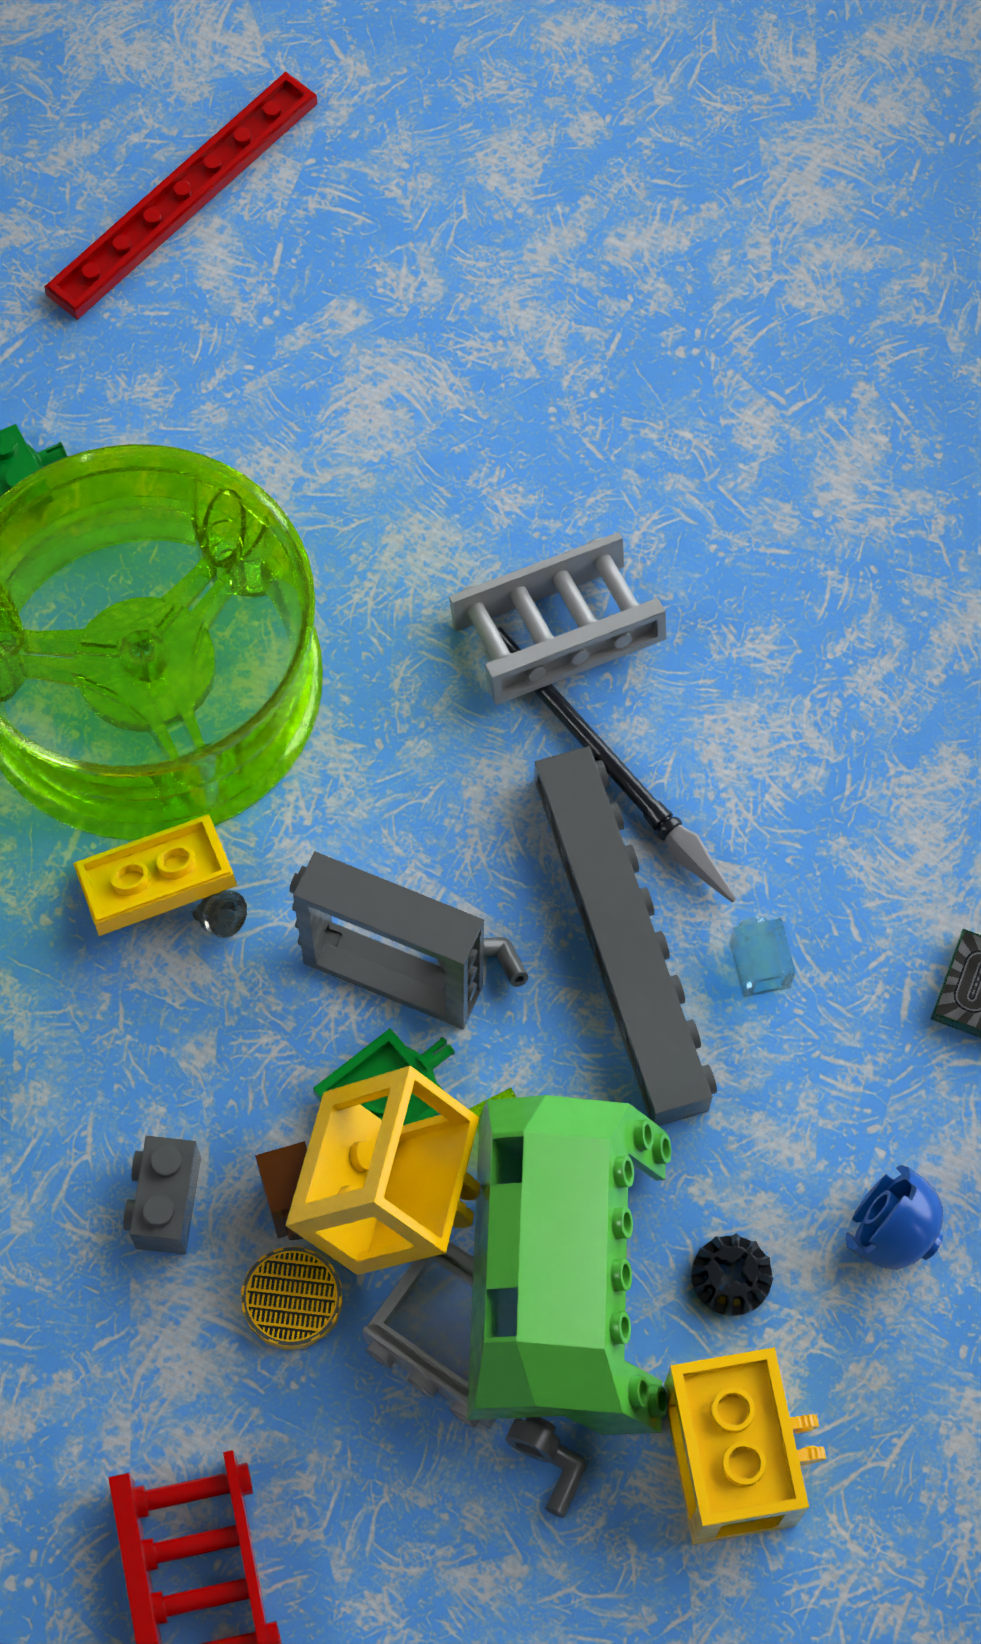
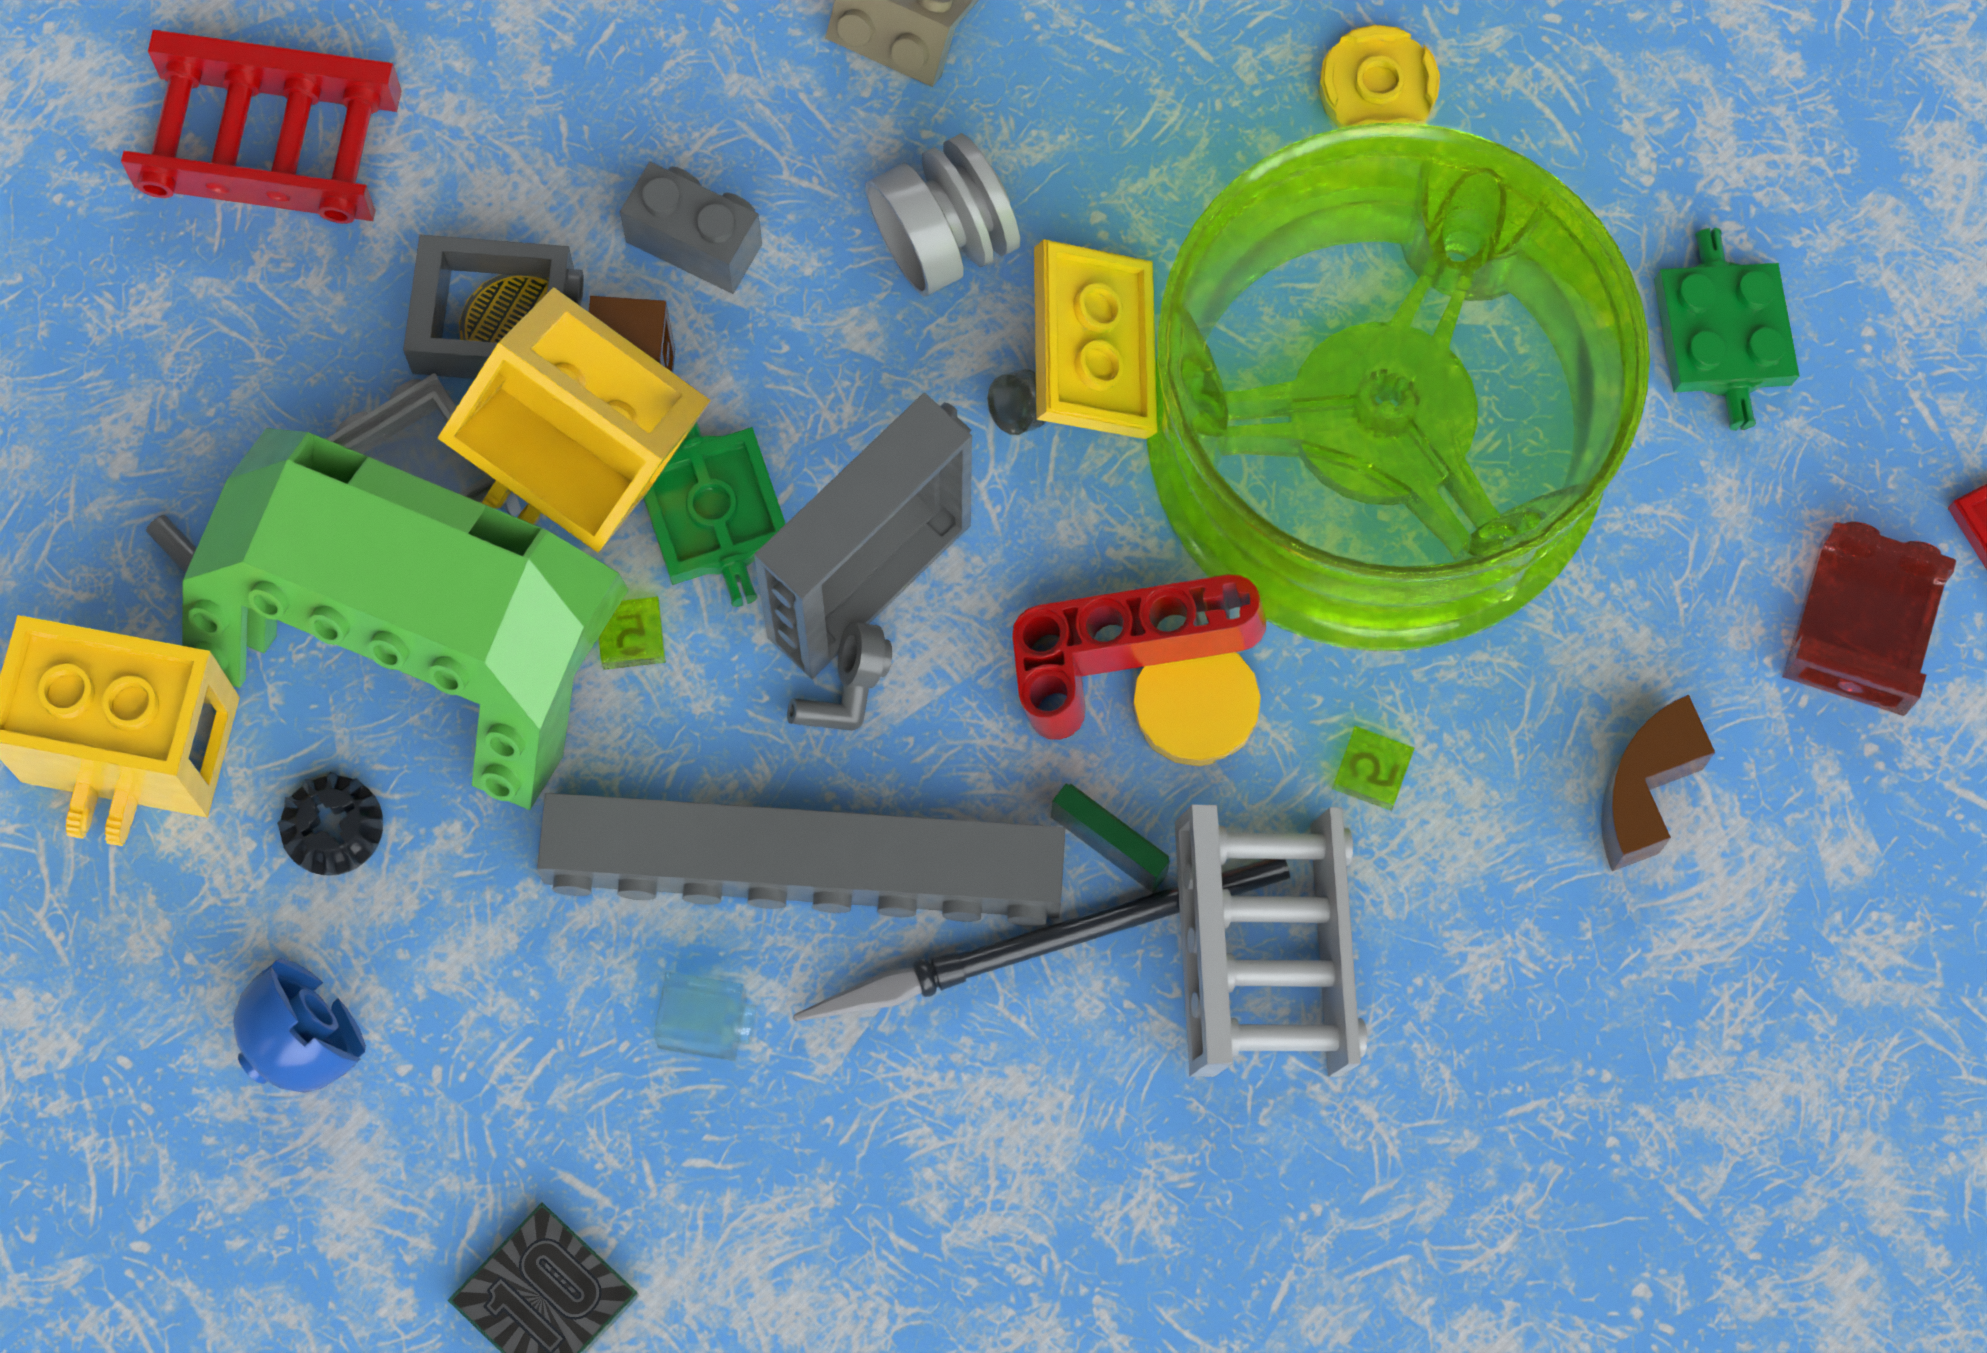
camera: 110 degrees right, 5 degrees up
none -> dark grey window [403,234,584,379]
none -> light grey wheel [865,133,1020,297]
none -> red beam [1012,574,1267,740]
none -> dark green tile [1051,783,1170,893]
none -> yellow tile [1133,652,1261,767]
none -> clear neon green tile [1332,726,1415,811]
none -> reddish brown brick [1601,695,1715,871]
none -> clear red panel [1782,521,1957,716]

